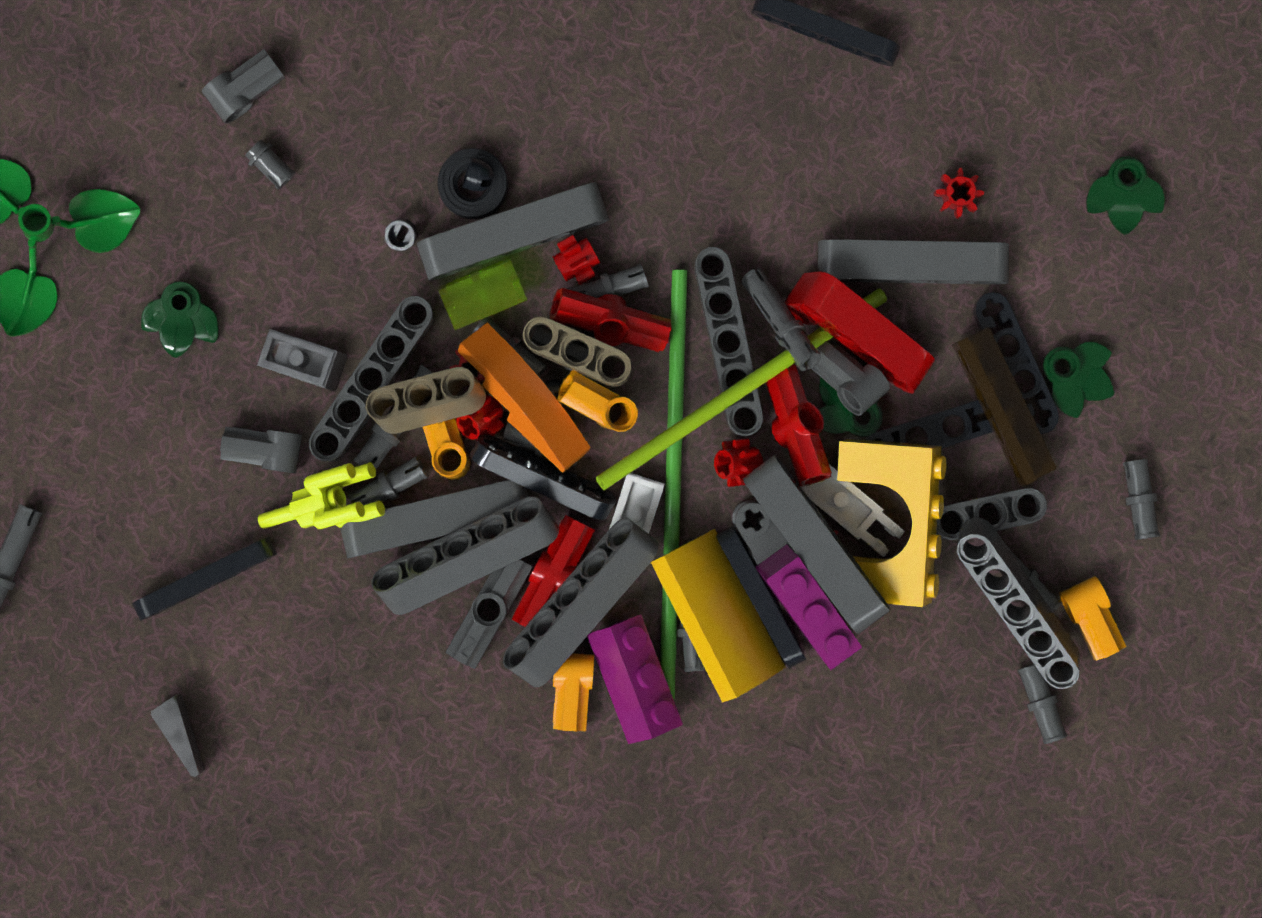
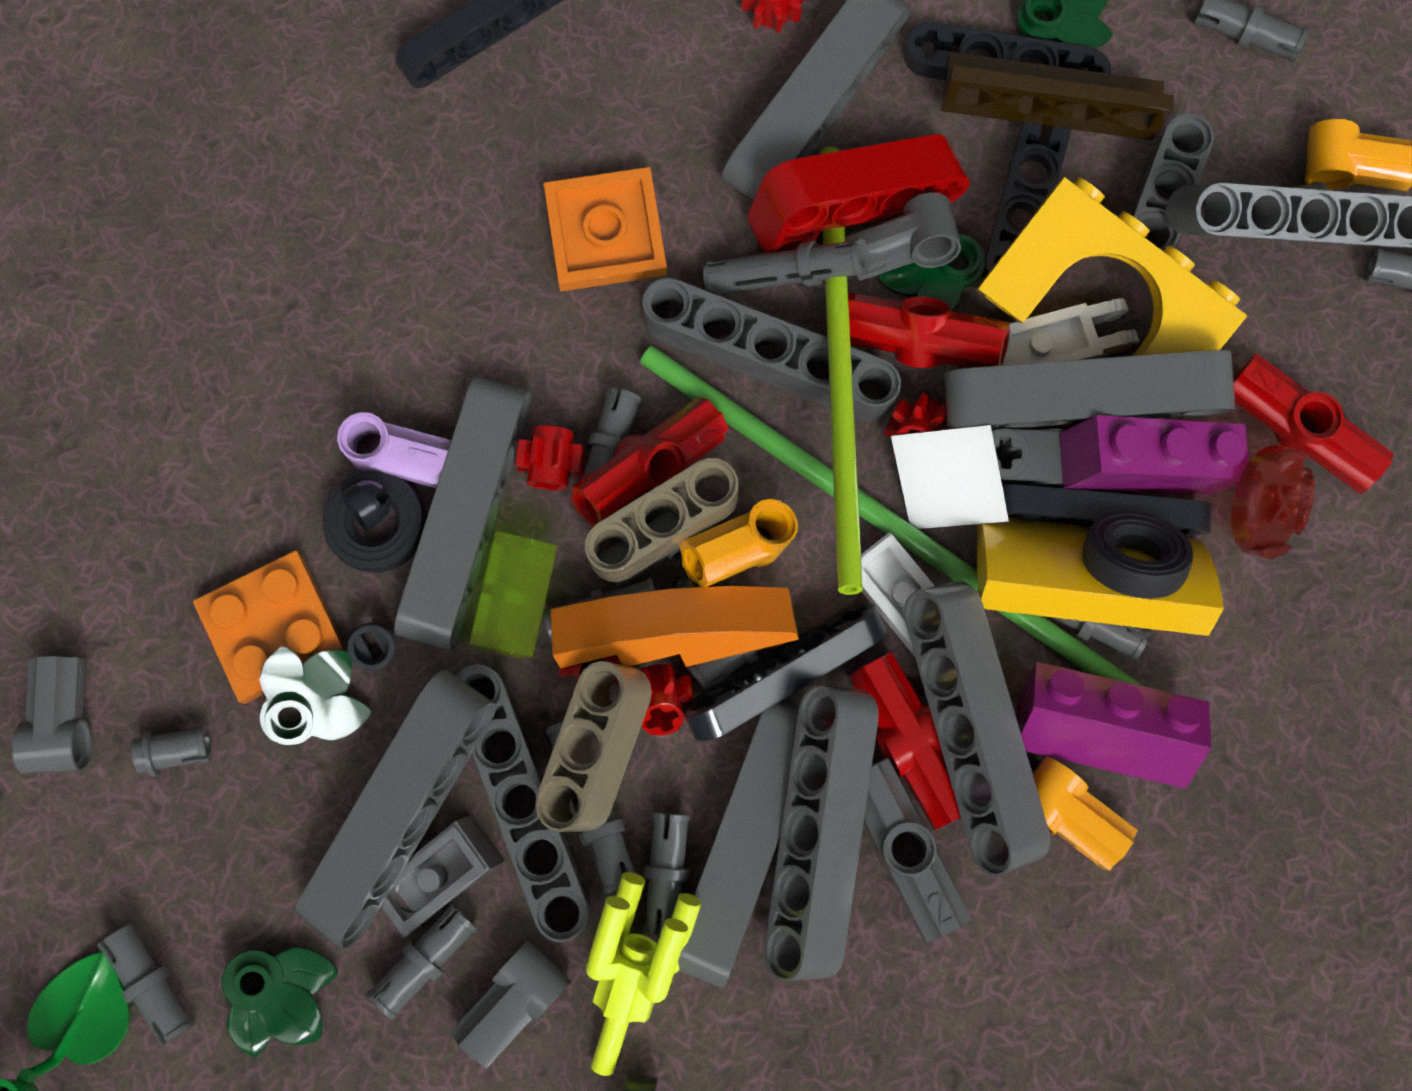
camera: 55 degrees left, 10 degrees down
light orange piece [423,418,471,480] -> none
none -> dark grey pin [97,923,195,1048]
none -> orange plate [193,550,347,704]
none -> plate [260,645,371,745]
none -> dark grey beam [295,670,496,950]
none -> lavender piece [337,412,452,488]
none -> dark grey pin [366,903,478,1020]
none -> orange plate [543,167,667,292]
none -> white sticker [891,425,1009,529]
none -> black tyre [1083,511,1193,599]
none -> clear red tile [1231,445,1315,560]
none -> red piece [1233,353,1394,494]

